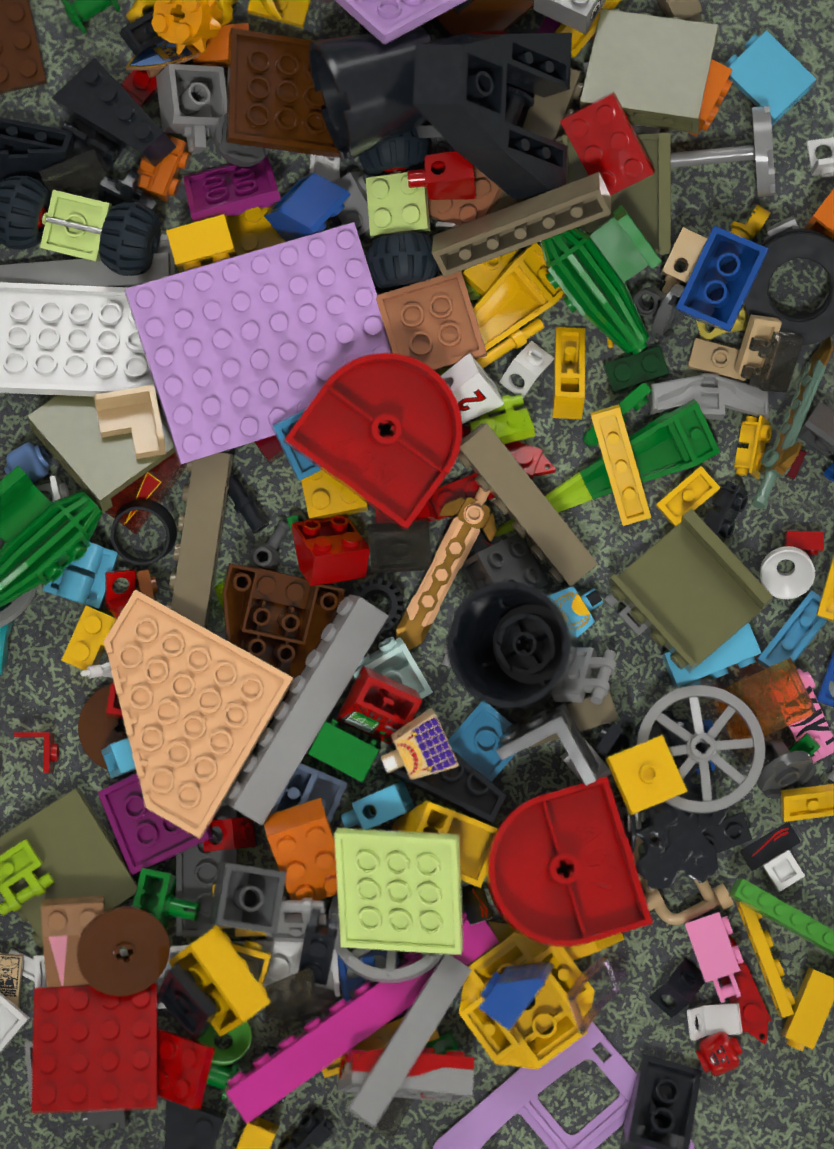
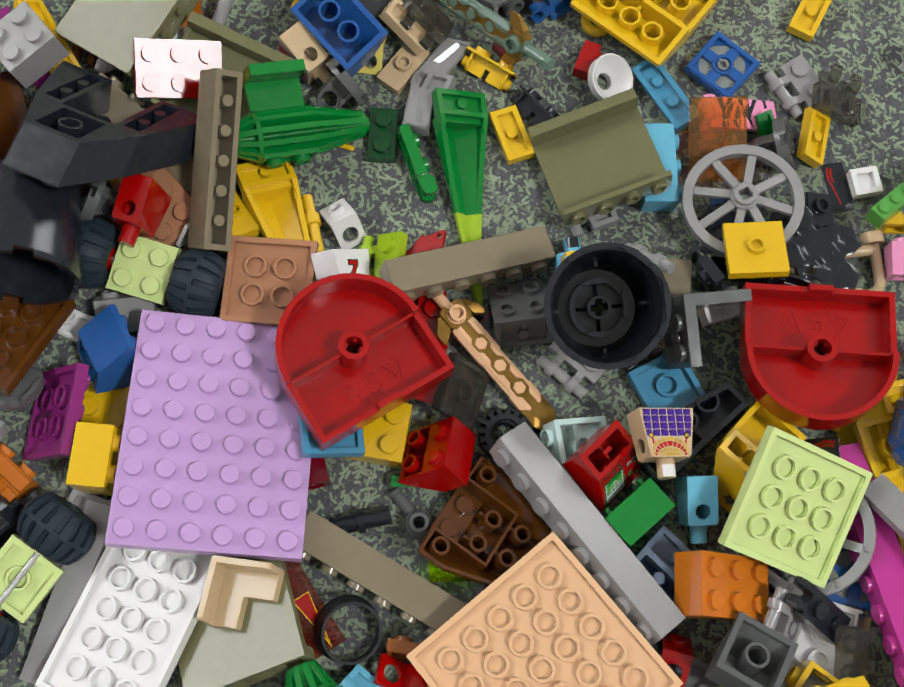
camera: 75 degrees left, 10 degrees down
yellow slope [552,327,585,420] -> none
yellow plate [590,404,651,526] -> none

